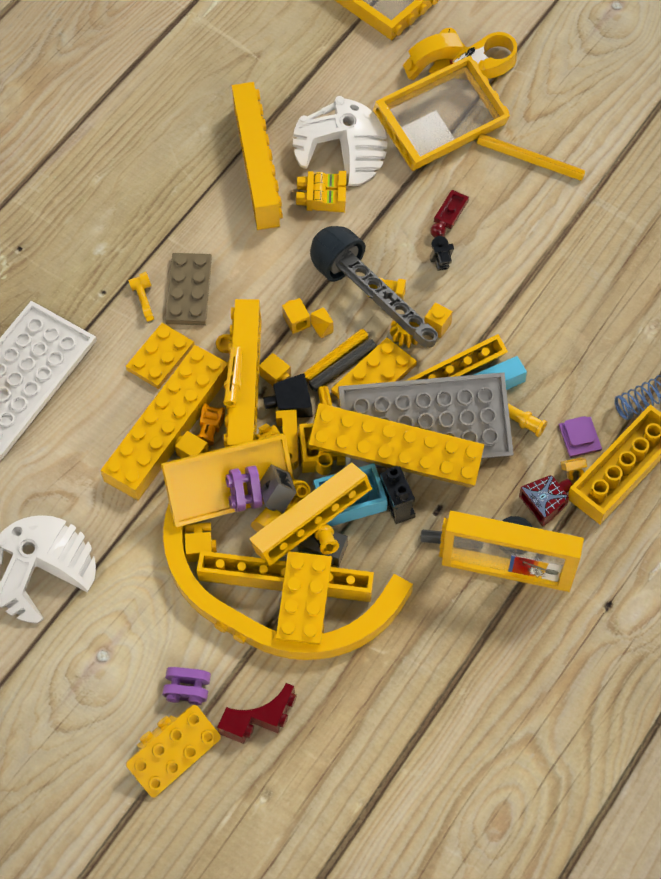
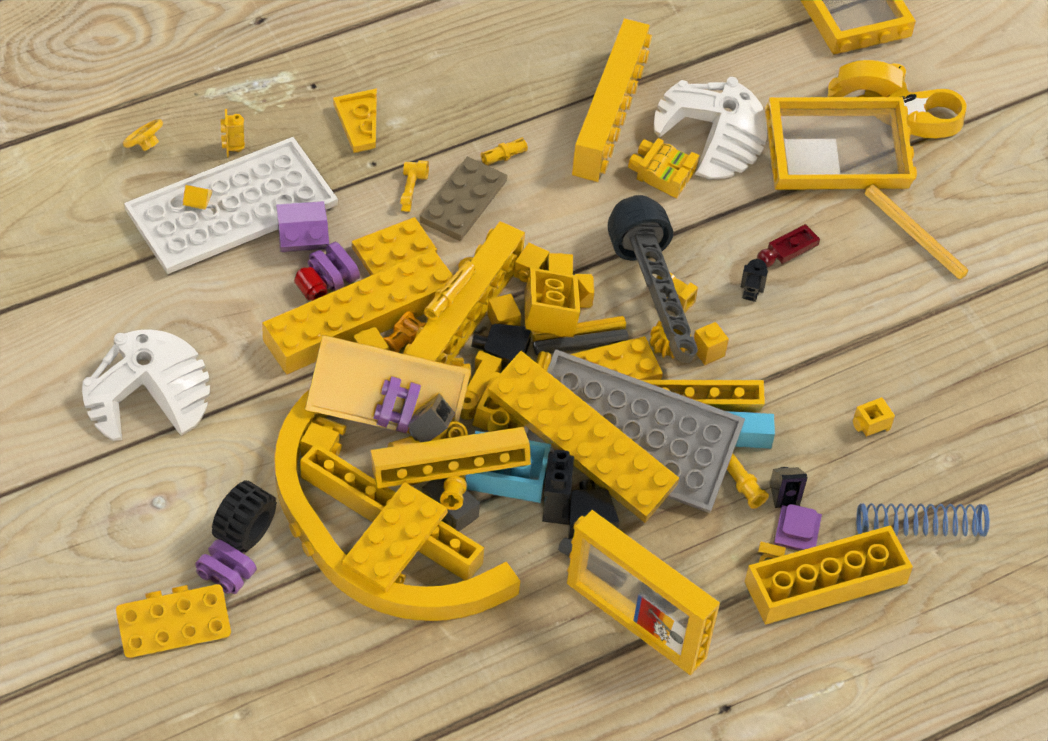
camera: 20 degrees right, 10 degrees down
dark red arch [217,683,297,744] -> none
dark red torso [519,475,572,527] -> none
none -> black tyre [212,480,277,553]
none -> medium lavender slope [276,201,329,252]
none -> red brick [294,267,328,301]
none -> medium lavender brick [308,241,360,292]
none -> yellow wing [333,88,377,153]
none -> yellow pin [480,137,528,166]
none -> yellow brick [514,242,550,282]
none -> yellow brick [524,267,580,338]
none -> black torso [568,479,619,539]
none -> black slope [770,467,808,508]
none -> yellow brick [853,397,895,437]

